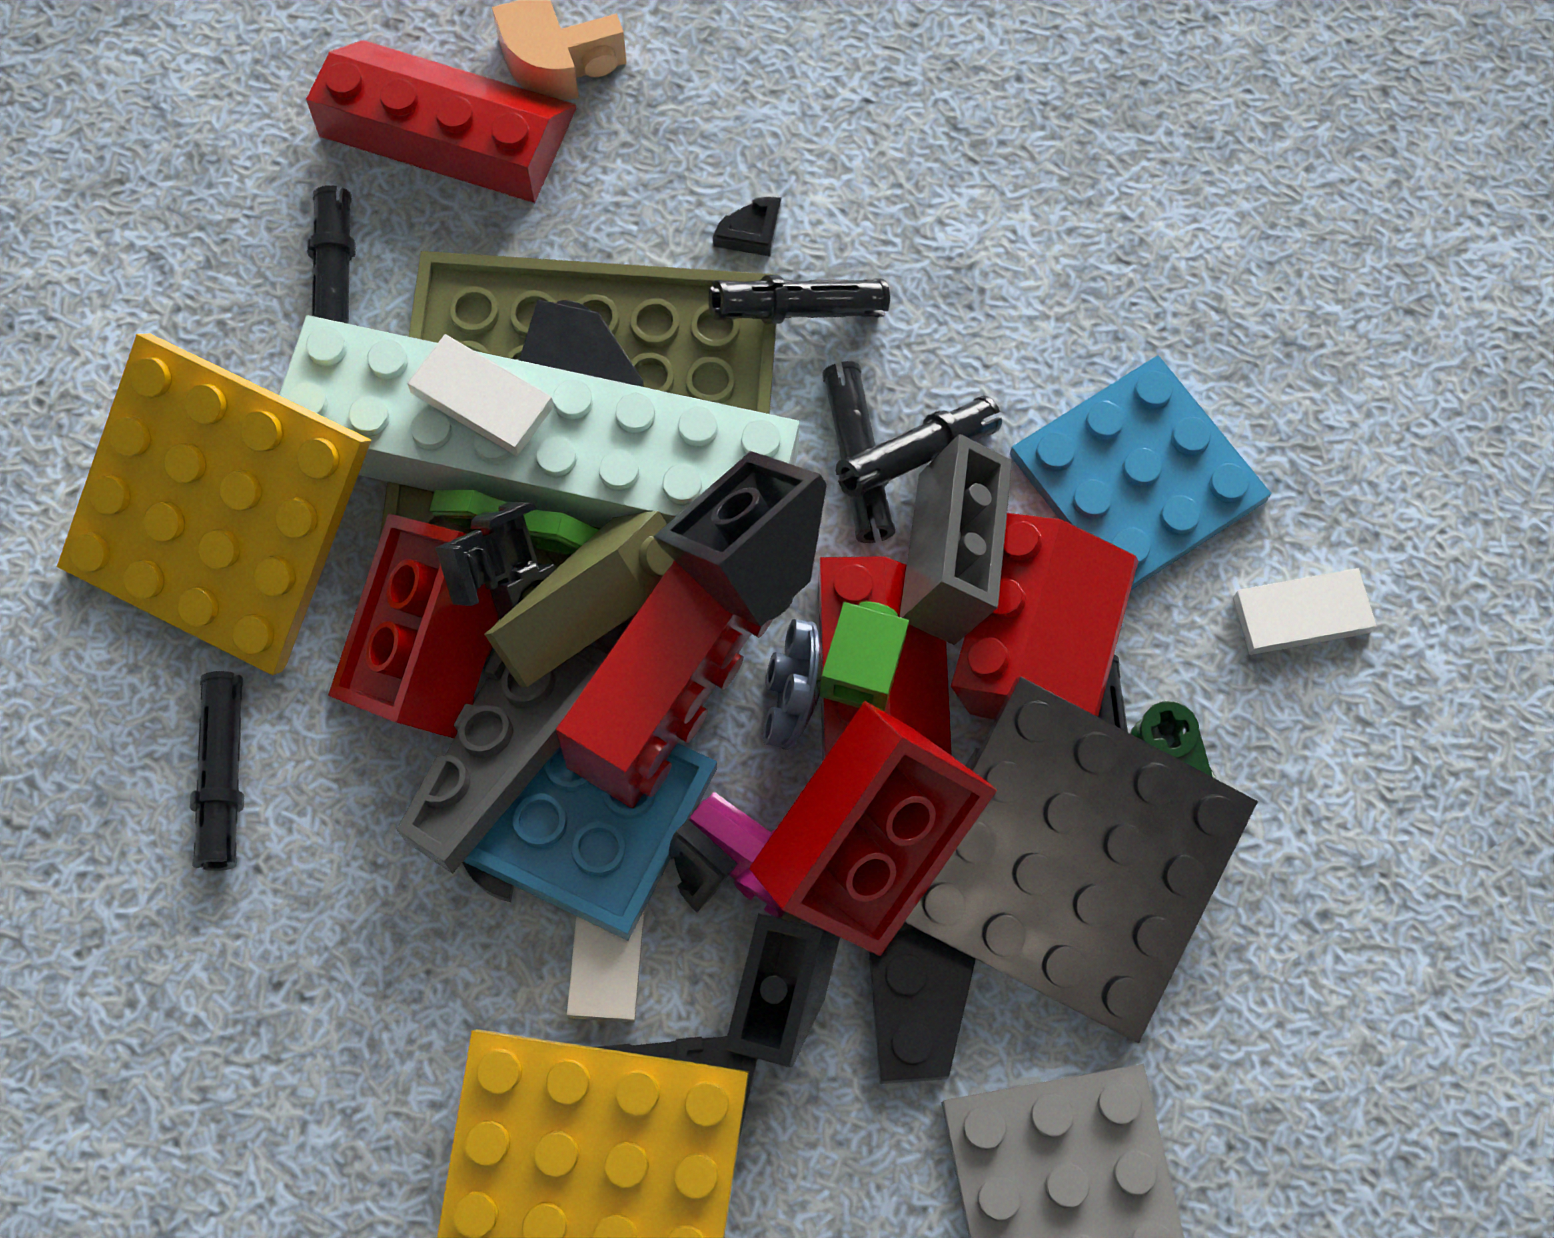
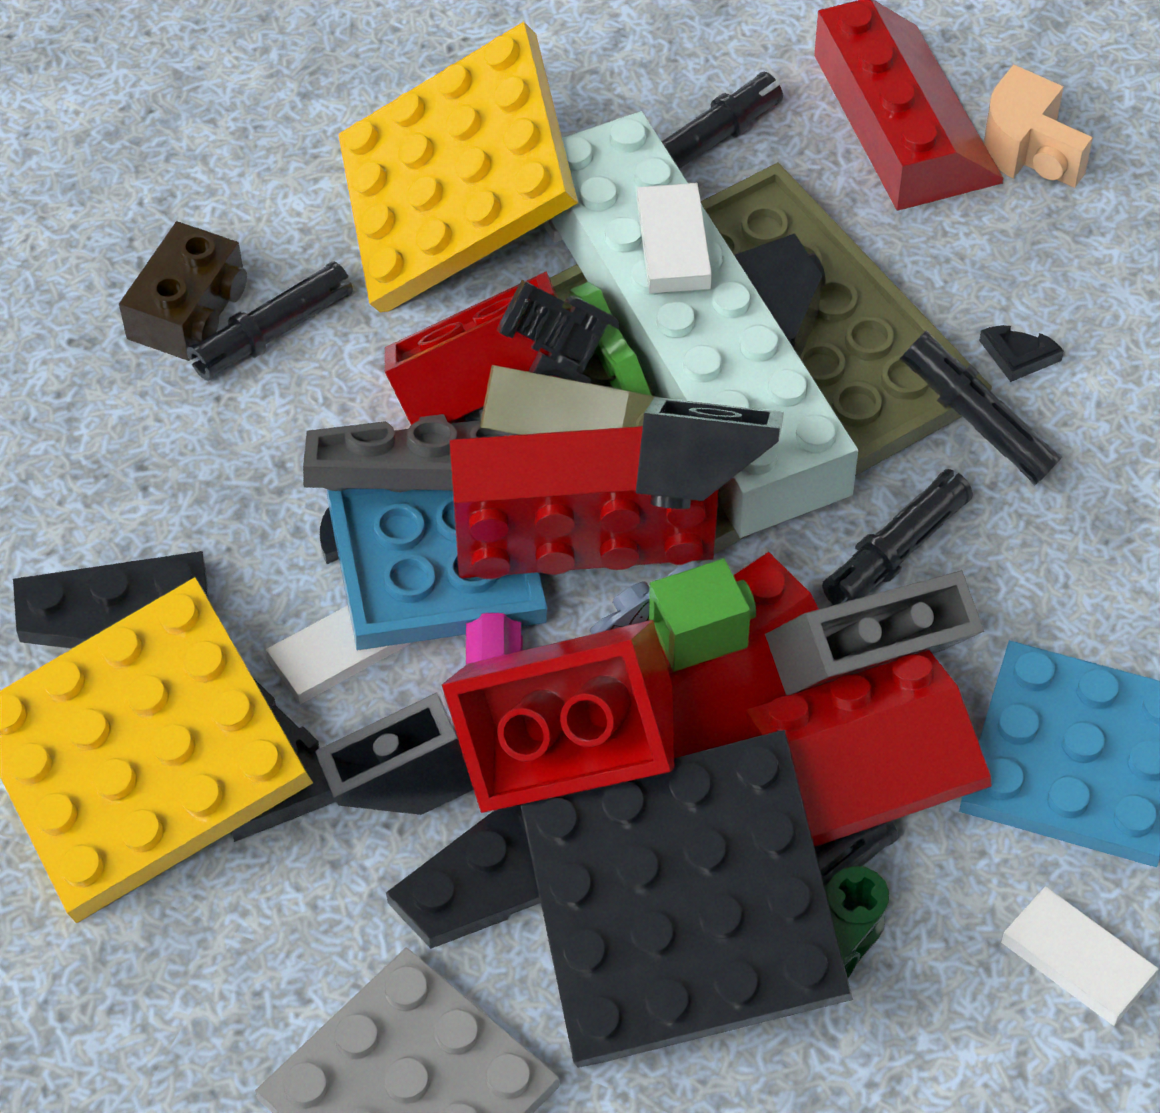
camera: 55 degrees right, 15 degrees down
black tile [669,820,738,913] -> none
black pin [835,395,1002,498] -> none
none -> black wing [13,551,209,649]
none -> dark brown brick [119,221,247,361]

